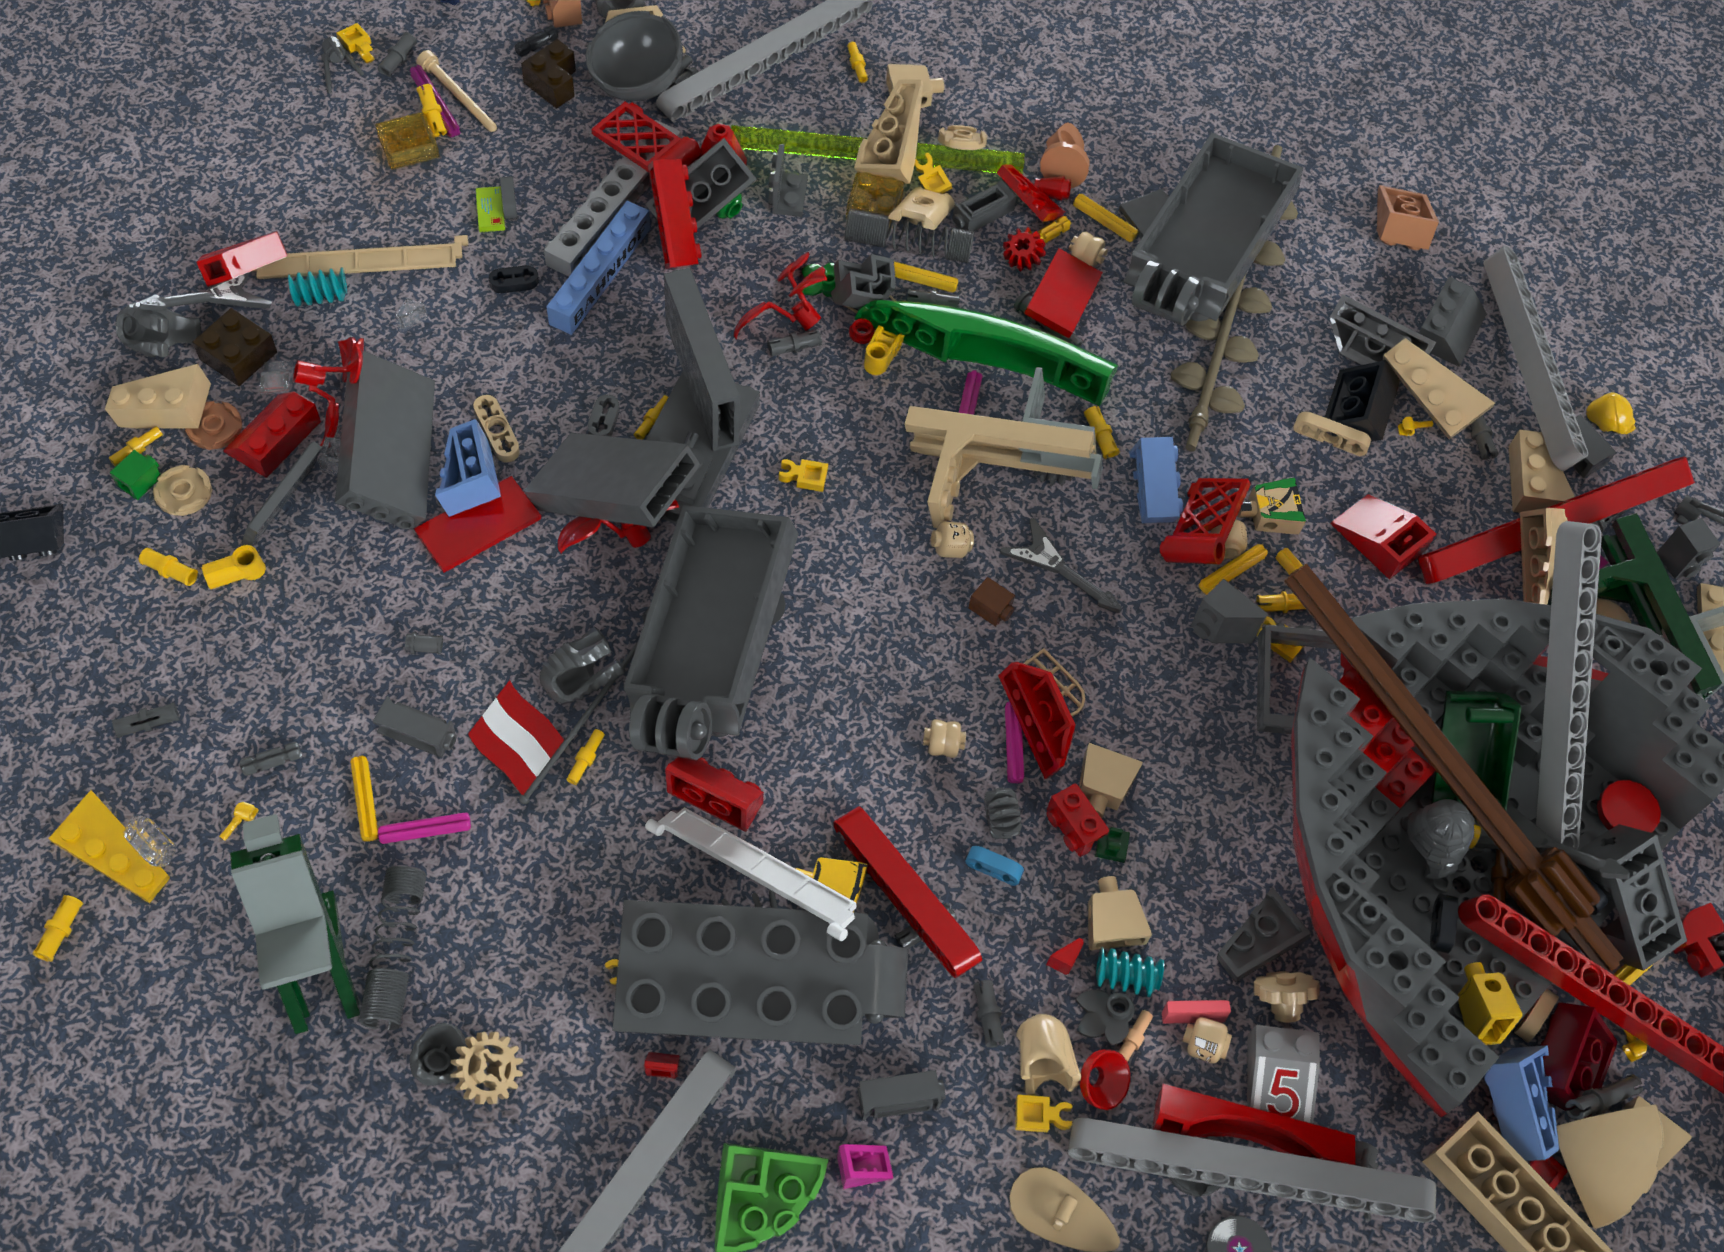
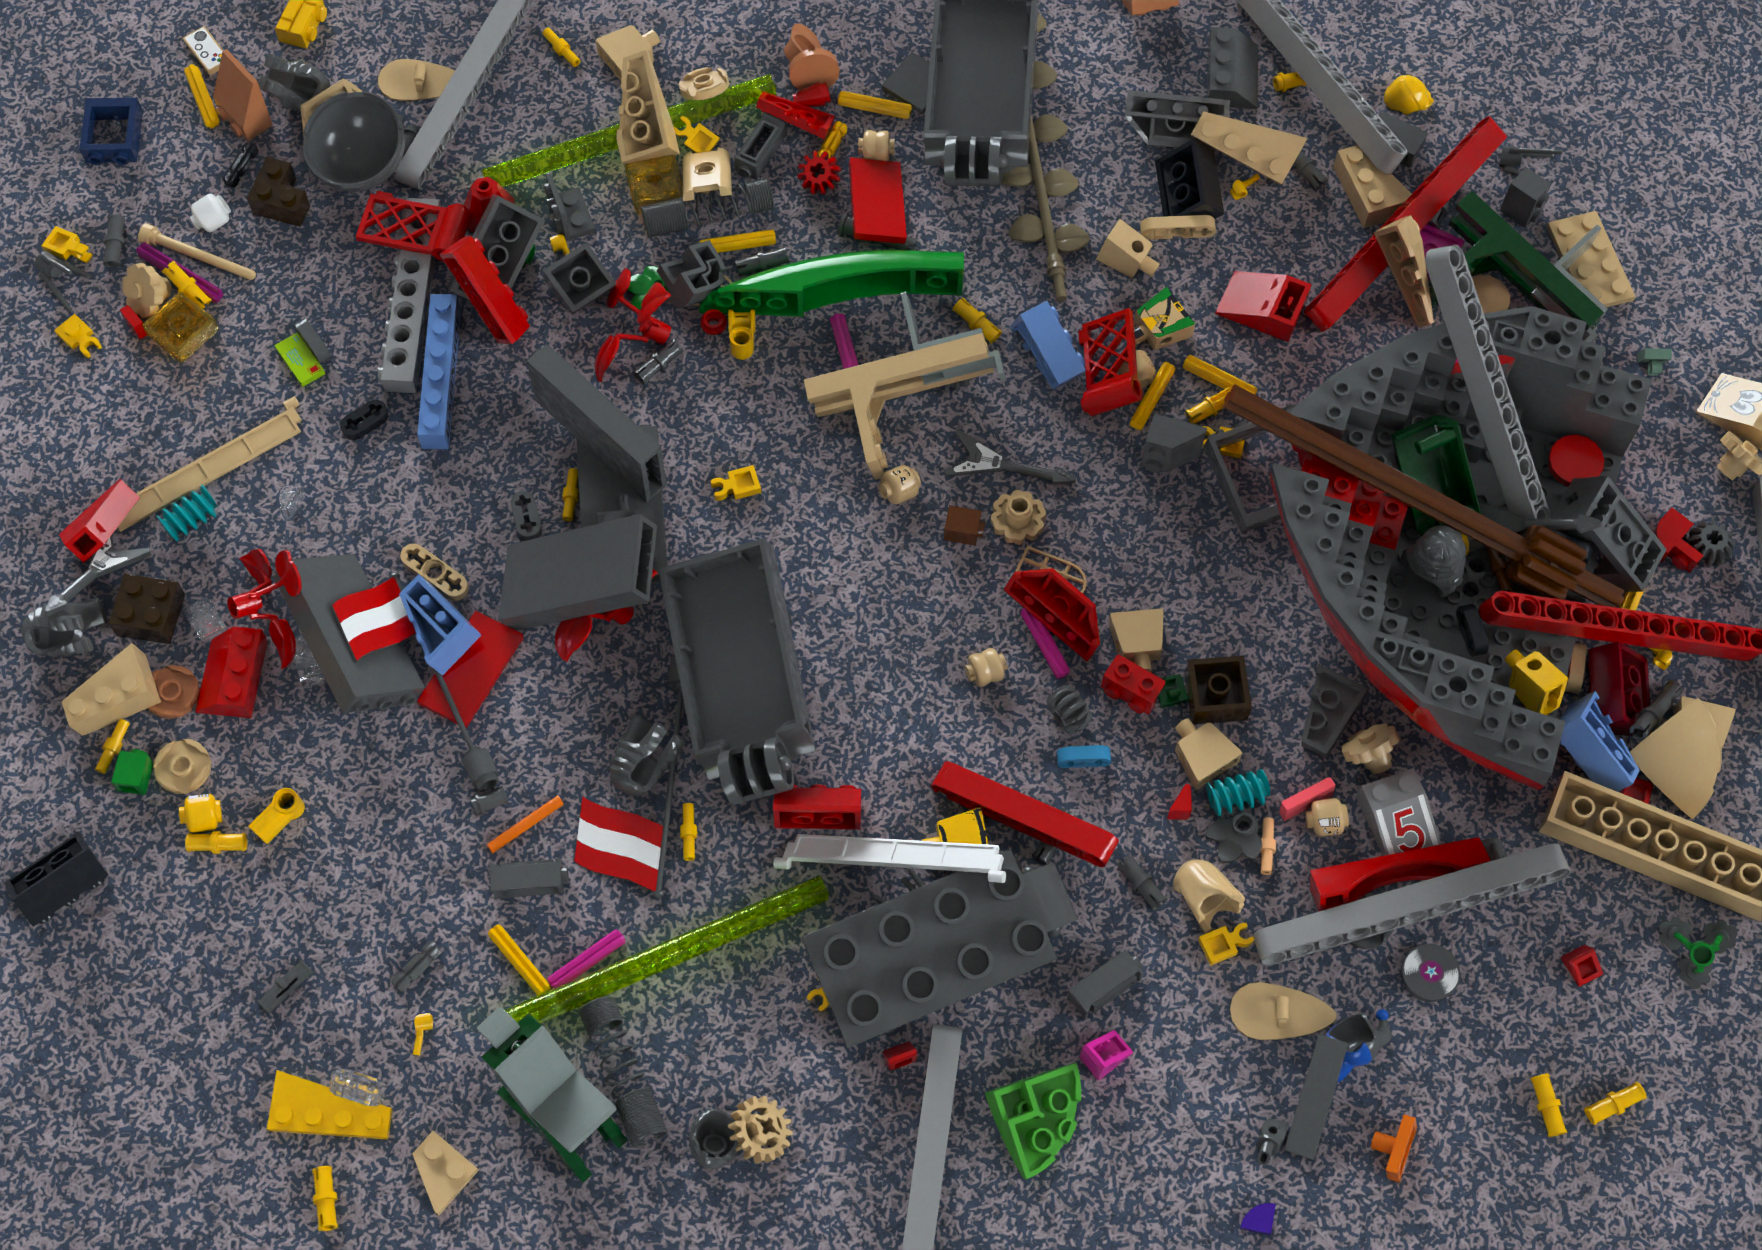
camera: 20 degrees left, 5 degrees up
dark grey tile [241,441,322,546] -> none
red piece [1080,1049,1131,1110] -> none
none -> yellow plate [54,314,102,358]
none -> red tile [120,305,148,339]
none -> tan plant [122,263,171,318]
none -> yellow head [179,794,222,833]
none -> white head [190,194,231,232]
none -> flag [331,572,499,791]
none -> tan shield [378,59,455,101]
none -> tan wing [413,1131,479,1215]
none -> orange bar [486,795,564,854]
none -> clear neon green axle [505,875,829,1024]
none -> dark grey slope [543,242,617,314]
none -> yellow hand [550,234,570,256]
none -> tan plant [990,490,1046,545]
none -> tan torso [1096,219,1160,278]
none -> dark brown brick [1184,655,1252,725]
none -> yellow pin [1273,72,1307,93]

